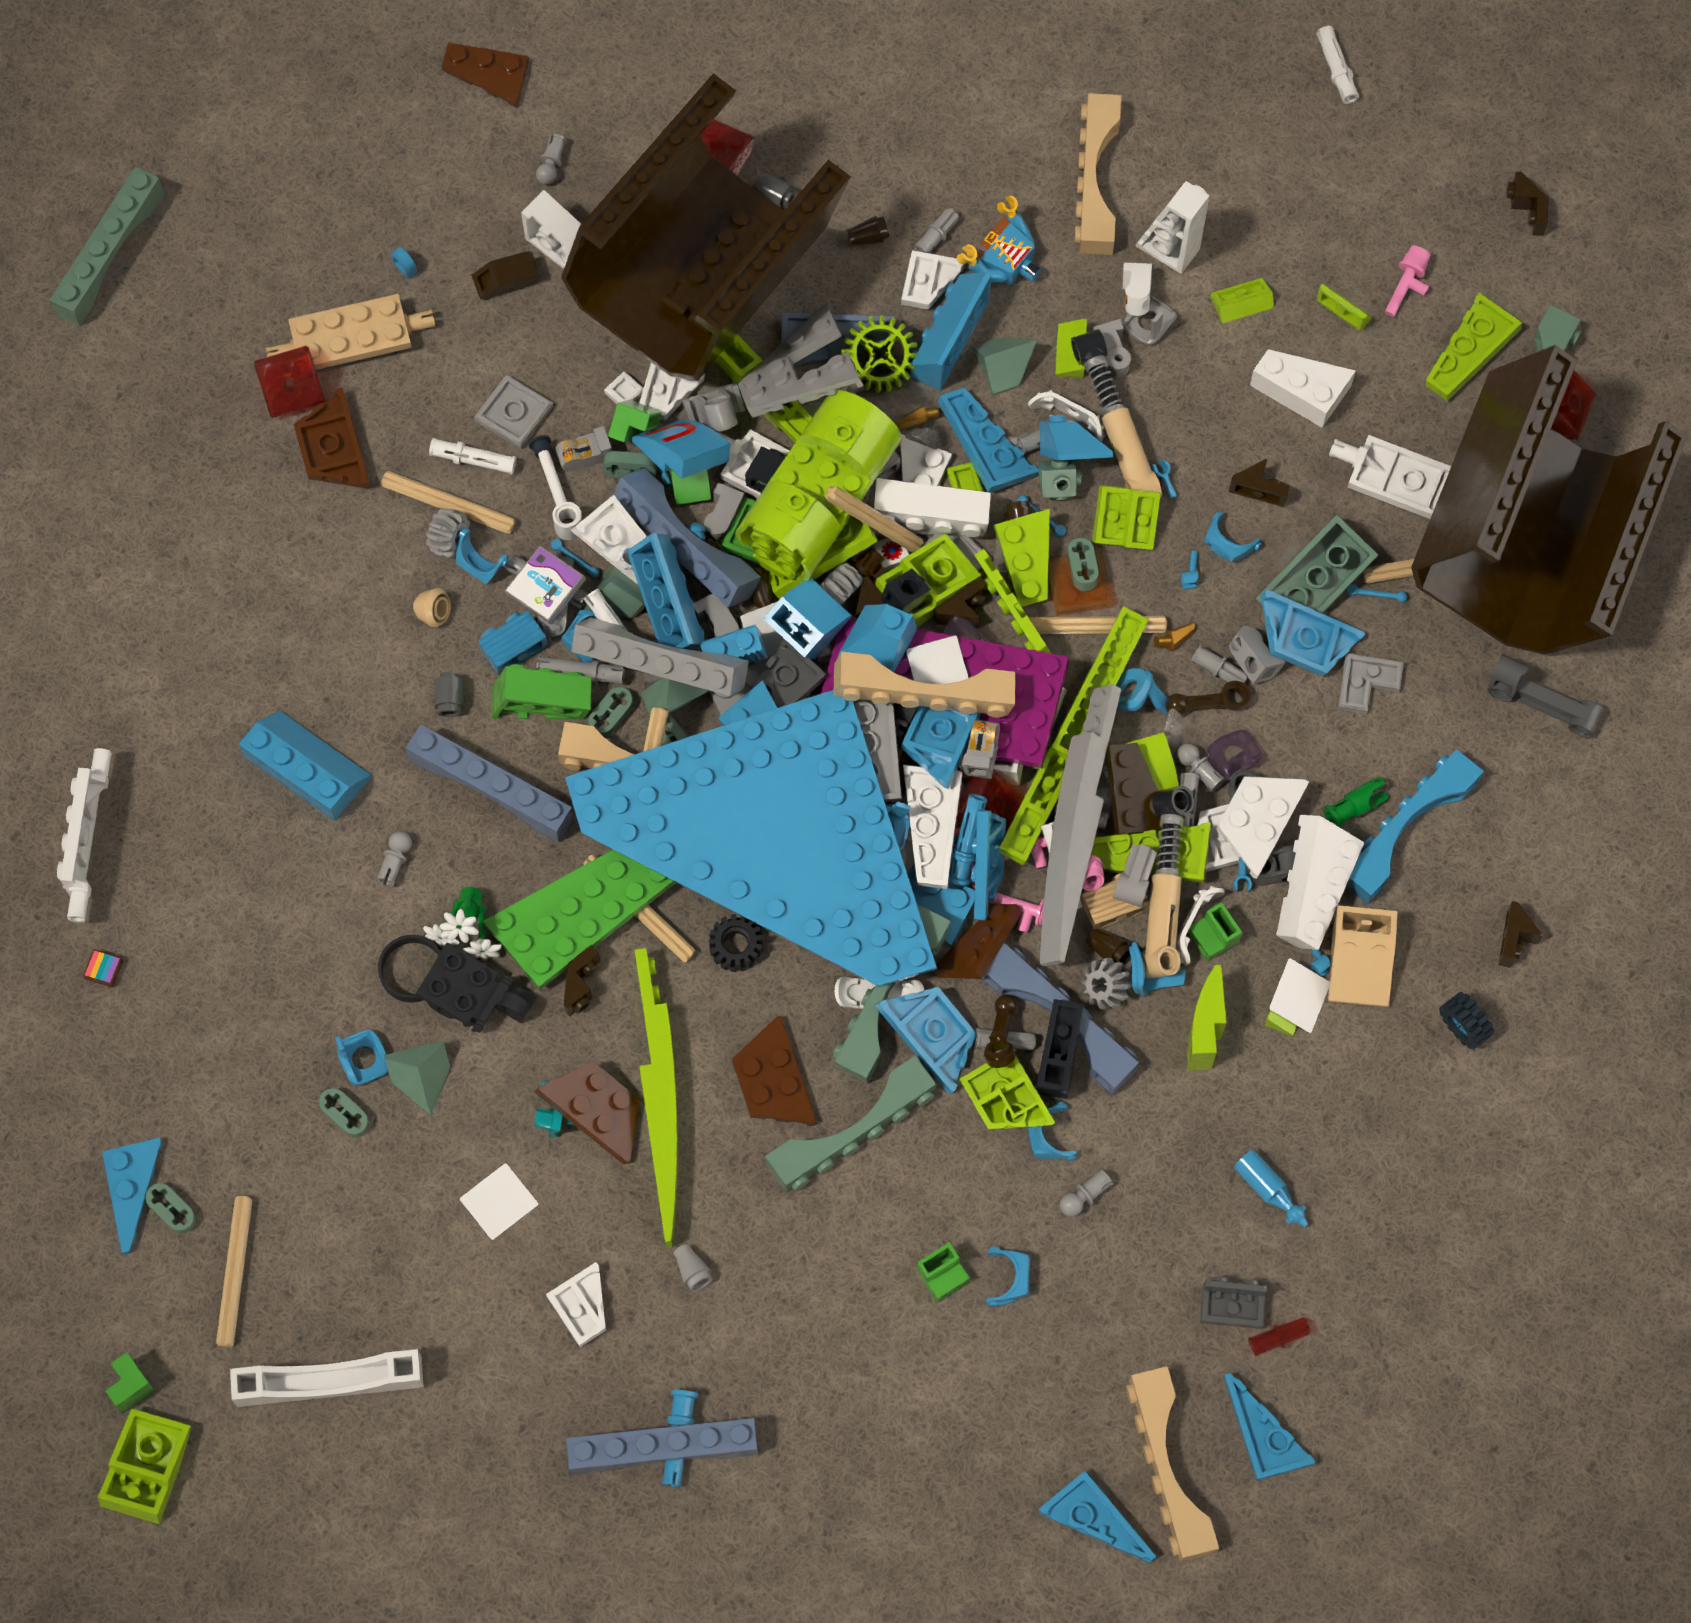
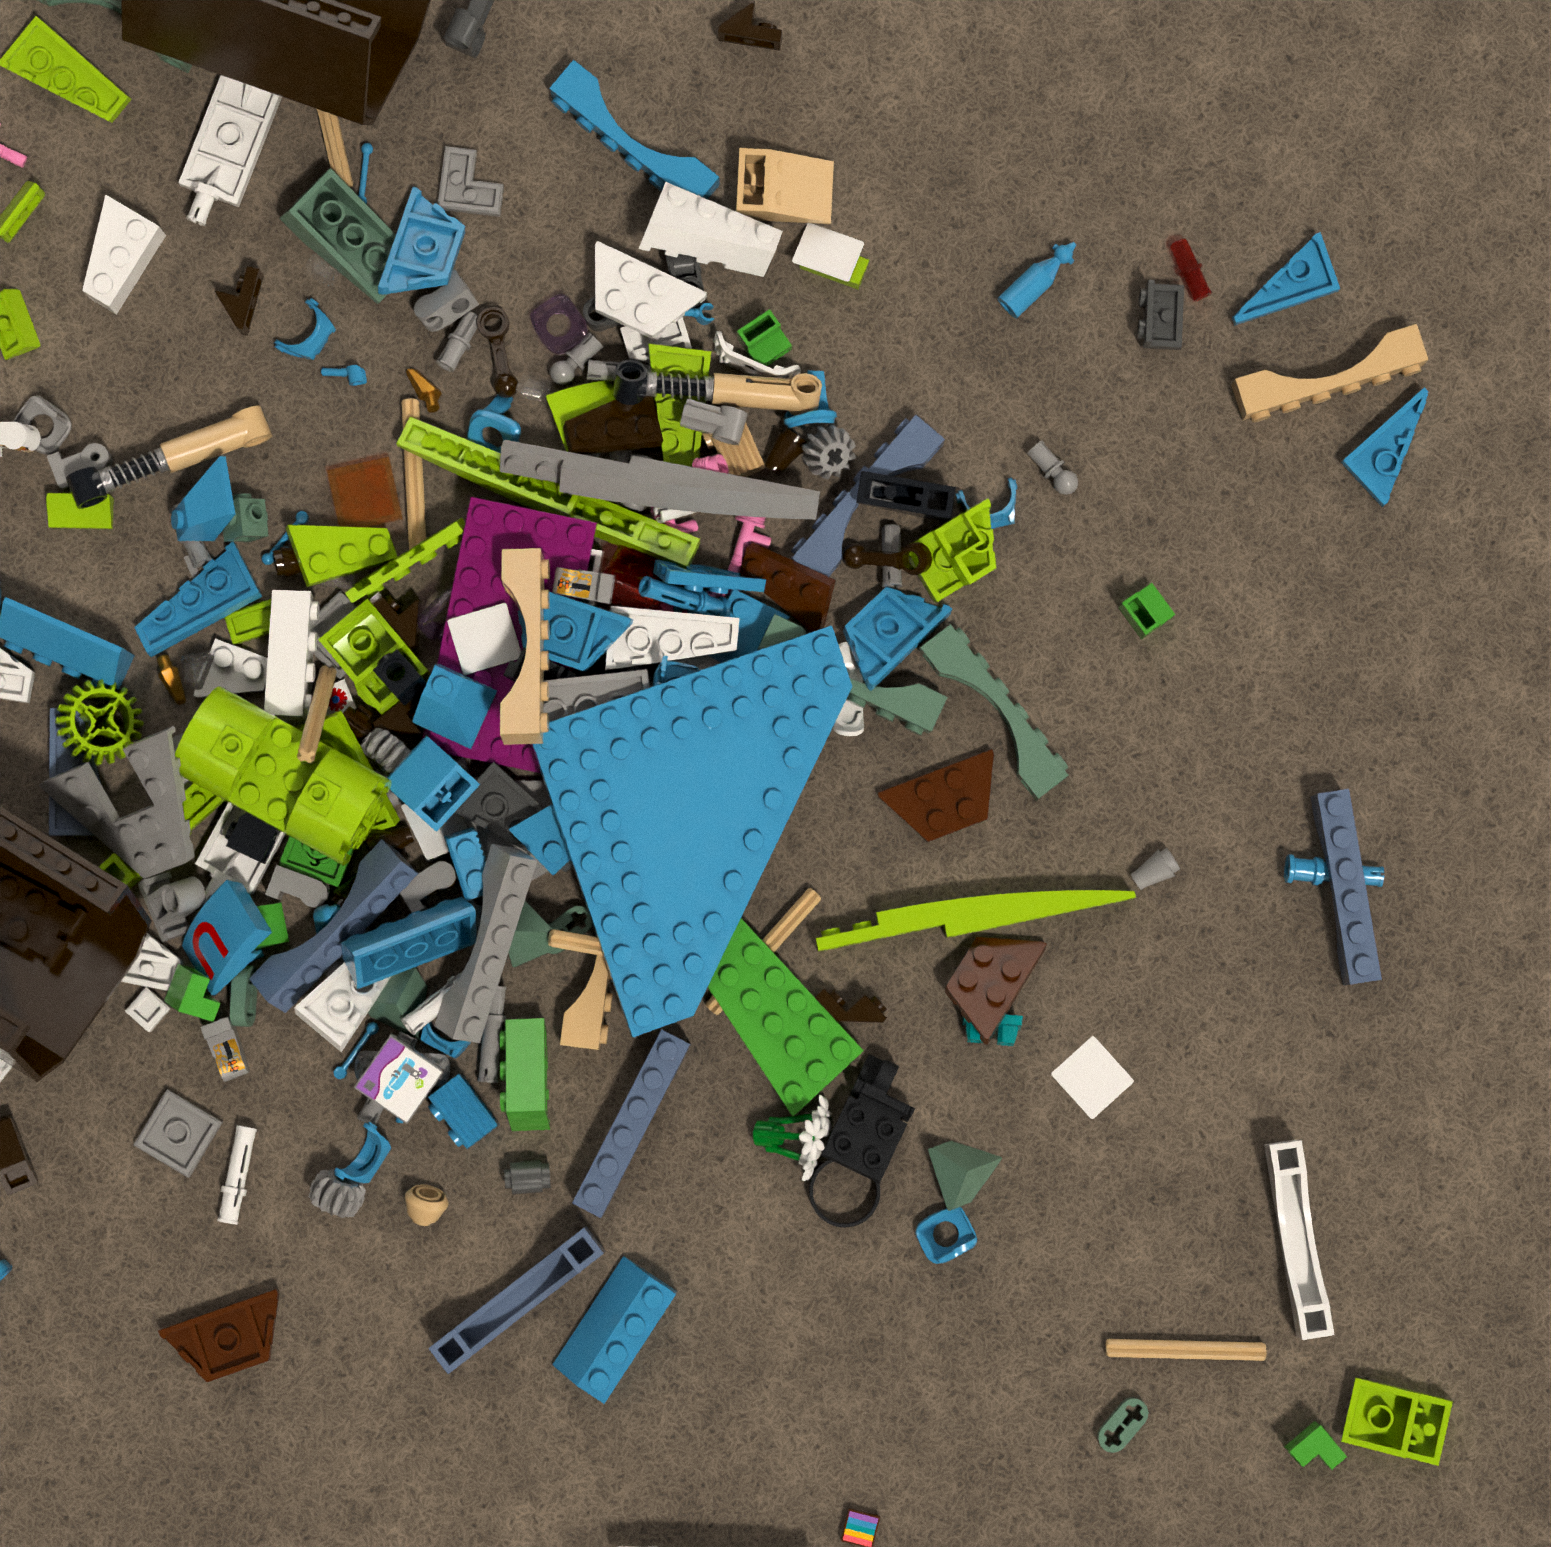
camera: 90 degrees left, 15 degrees up
dark azure wing [102,1138,162,1255] -> none
clear red brick [254,346,325,418] -> none
tan plate [266,294,436,373] -> none
sand green beam [319,1088,369,1138] -> none
light grey pin [376,831,412,886] -> none
tan axle [382,471,515,534] -> none
white piece [528,435,582,540] -> none
white wing [546,1262,606,1347] -> none
sand green beam [588,687,633,738] -> none
black tyre [709,914,763,972] -> none
sand green slope [973,337,1037,396] -> none
dark azure helmet [986,1246,1030,1307] -> none
white piece [1028,390,1105,442] -> none
sand green beam [1068,538,1099,591] -> none
lime slope [1092,485,1161,550] -> none
dark azure hand [1150,460,1177,499] -> none
lime slope [1187,965,1226,1070] -> none
dark azure hand [1310,949,1330,977] -> none
green piece [1323,777,1389,827] -> none
black bush [1439,992,1494,1050] -> none
none -> sand blue arch [428,1226,606,1374]

